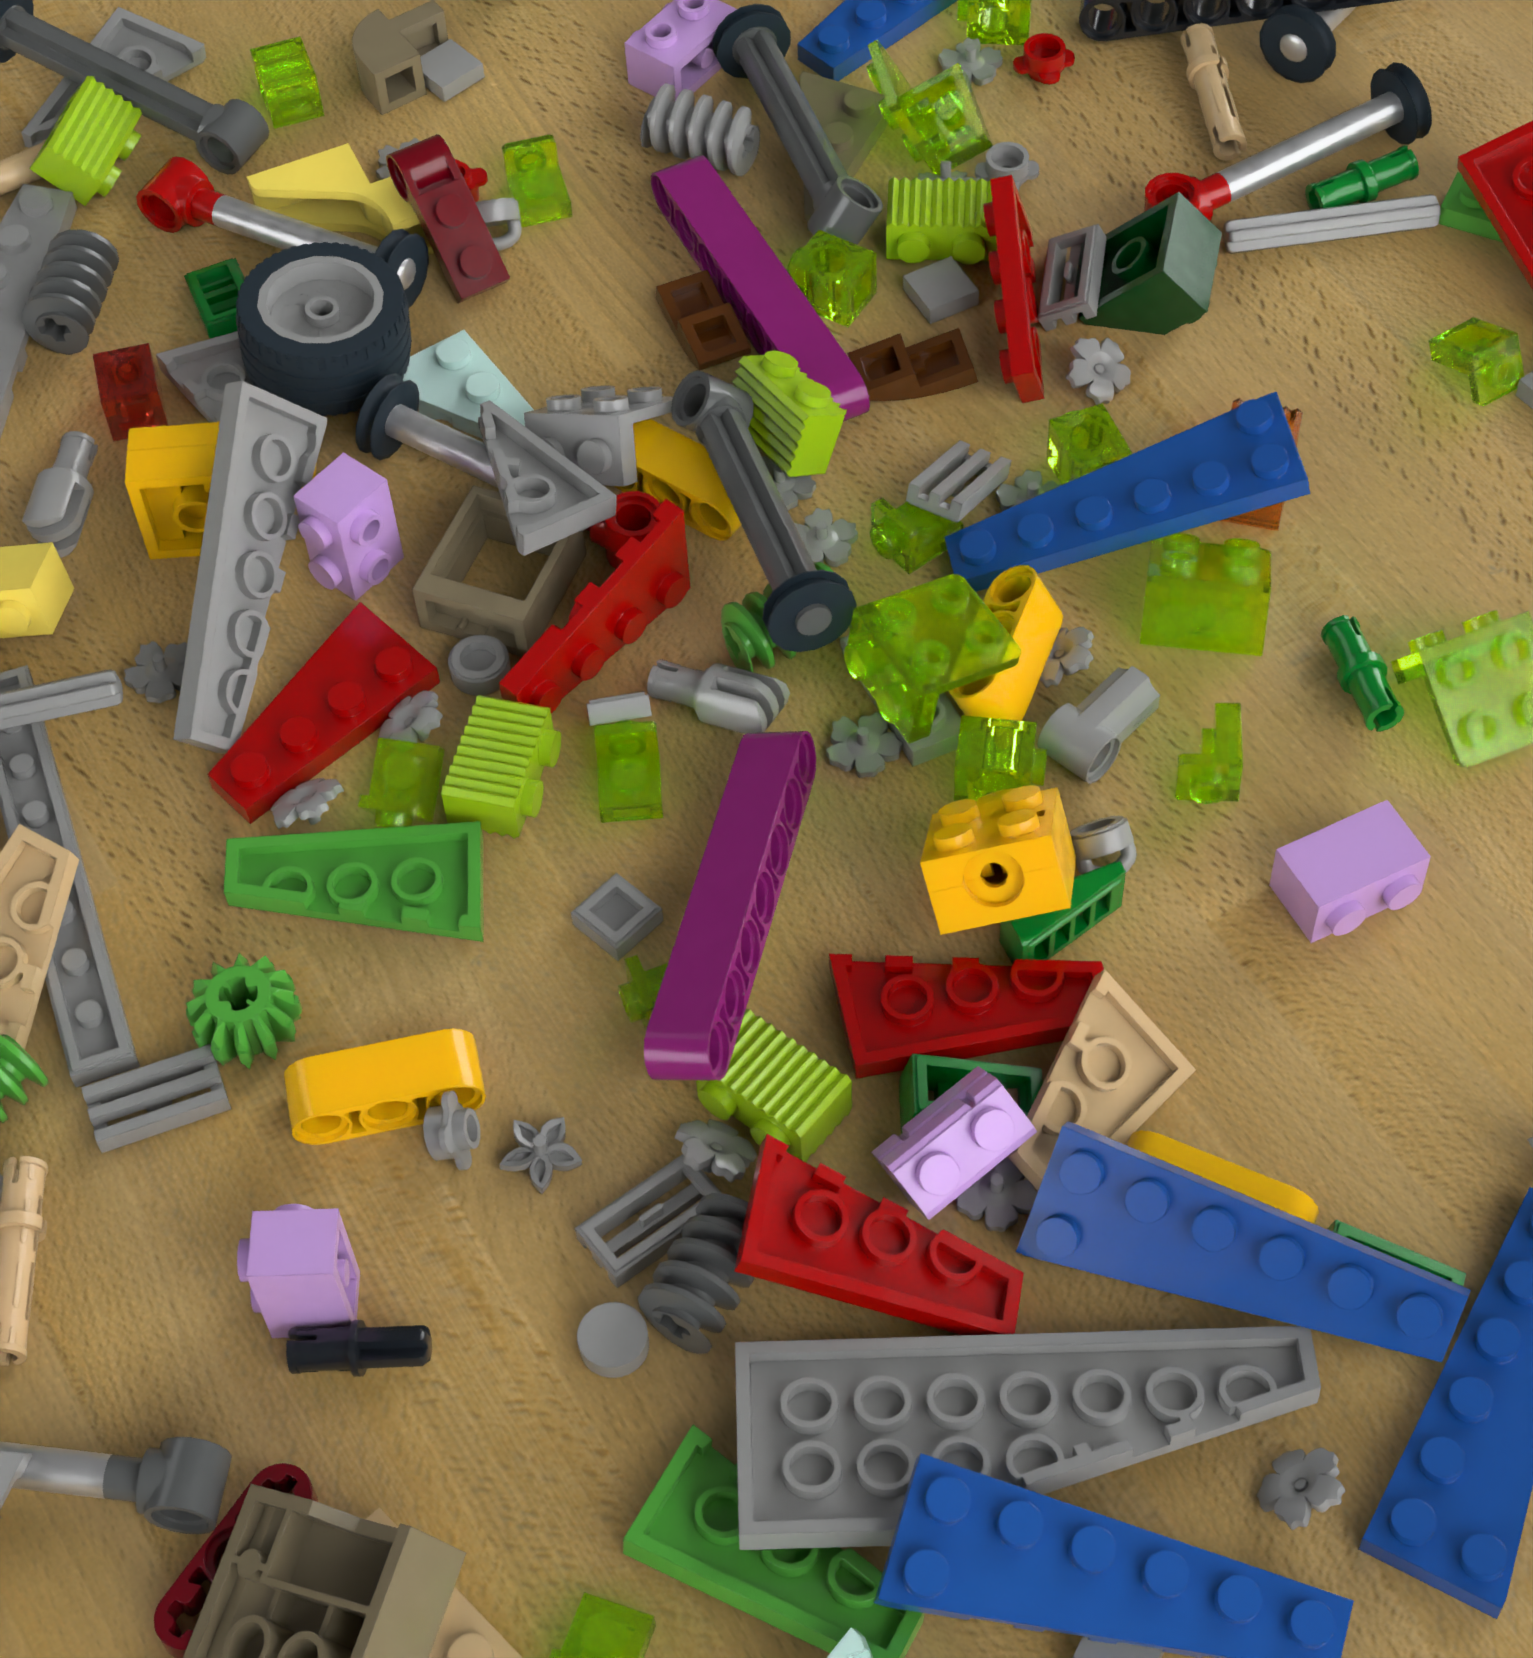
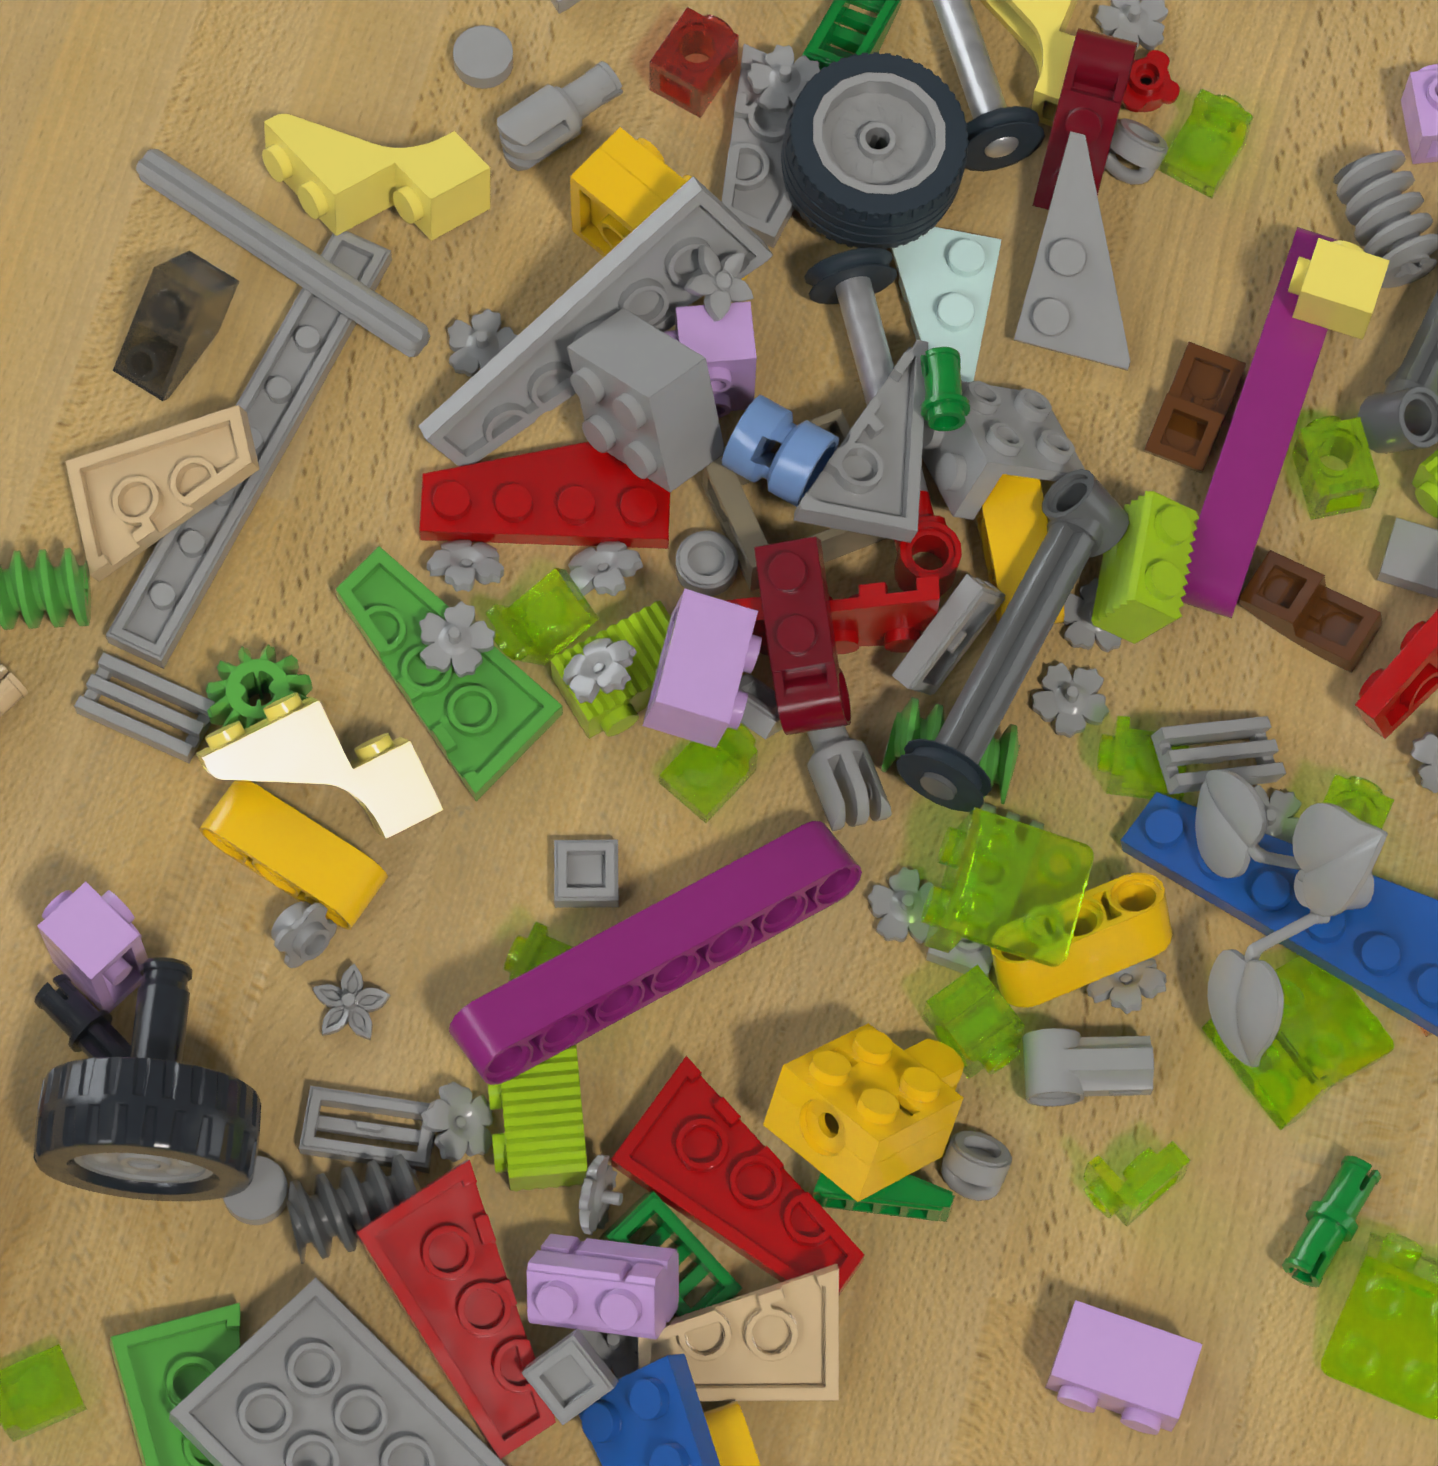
camera: 40 degrees right, 15 degrees up
none -> black wheel [34,957,261,1202]
none -> arch [196,692,443,839]
none -> light grey plant [419,601,495,678]
none -> light grey tile [521,1328,618,1425]
none -> light grey plant [563,638,637,704]
none -> light grey brick [567,308,725,492]
none -> light grey plant [579,1154,623,1235]
none -> lavender brick [642,589,762,748]
none -> light grey plant [684,246,754,322]
none -> medium blue wheel [722,395,839,507]
none -> light grey plant [747,45,820,113]
none -> dark red plate [754,536,851,735]
none -> light grey tile [892,574,1005,695]
none -> green pin [920,347,970,431]
none -> light grey wing [1014,131,1130,371]
none -> light grey plant [1195,769,1388,1067]
none -> light yellow brick [1288,238,1390,340]

